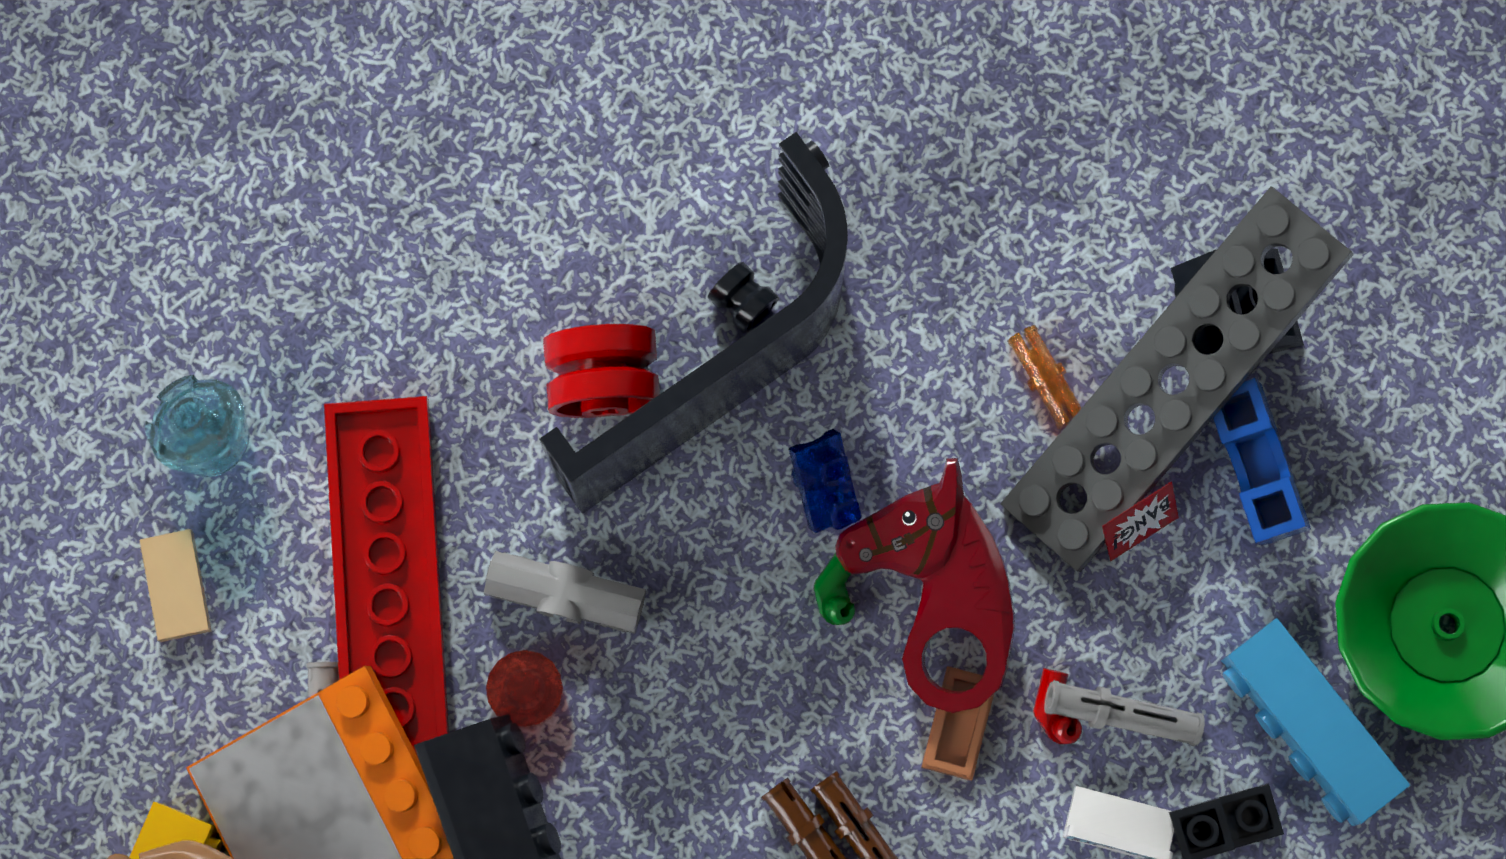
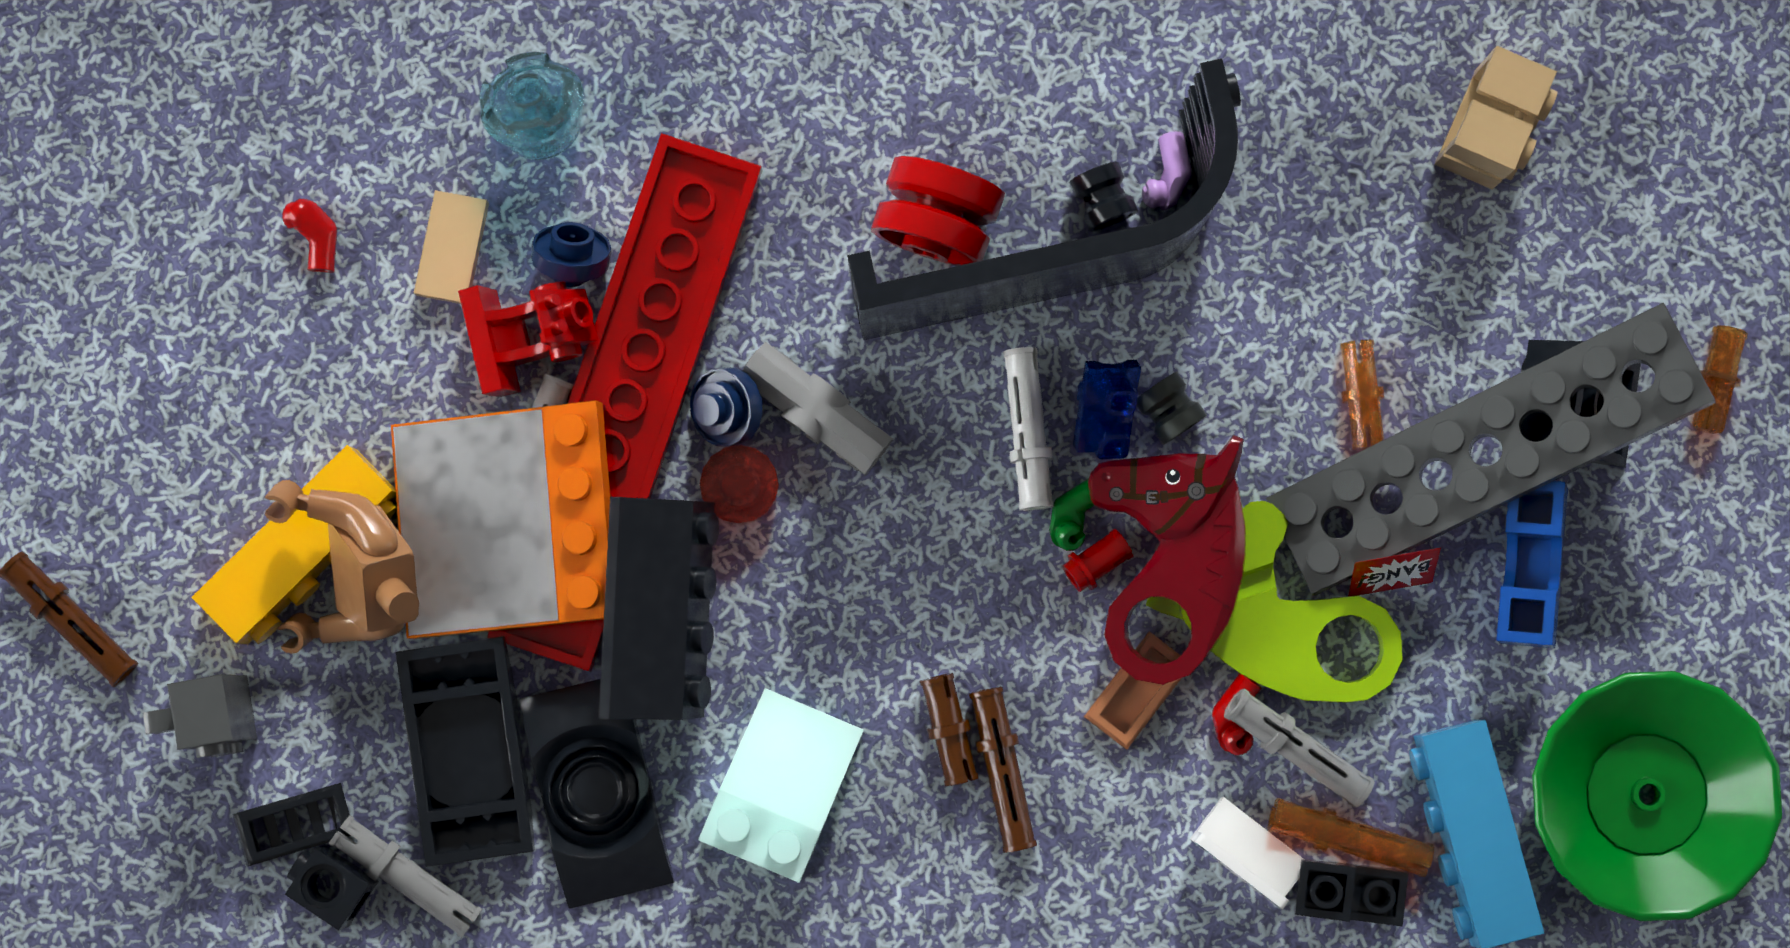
camera: 25 degrees right, 5 degrees up
none -> red arm [282,199,337,273]
none -> red tile [458,281,598,397]
none -> dark blue plate [531,222,611,287]
none -> dark blue plate [690,367,763,447]
none -> white pin [1003,347,1054,511]
none -> red pin [1062,528,1134,592]
none -> pearl dark grey wheel [1133,371,1207,445]
none -> lavender arm [1142,131,1192,211]
none -> lime animal [1146,501,1403,702]
none -> clear orange pin [1267,798,1434,877]
none -> tan piece [1434,46,1558,190]
none -> clear orange axle [1692,325,1748,434]

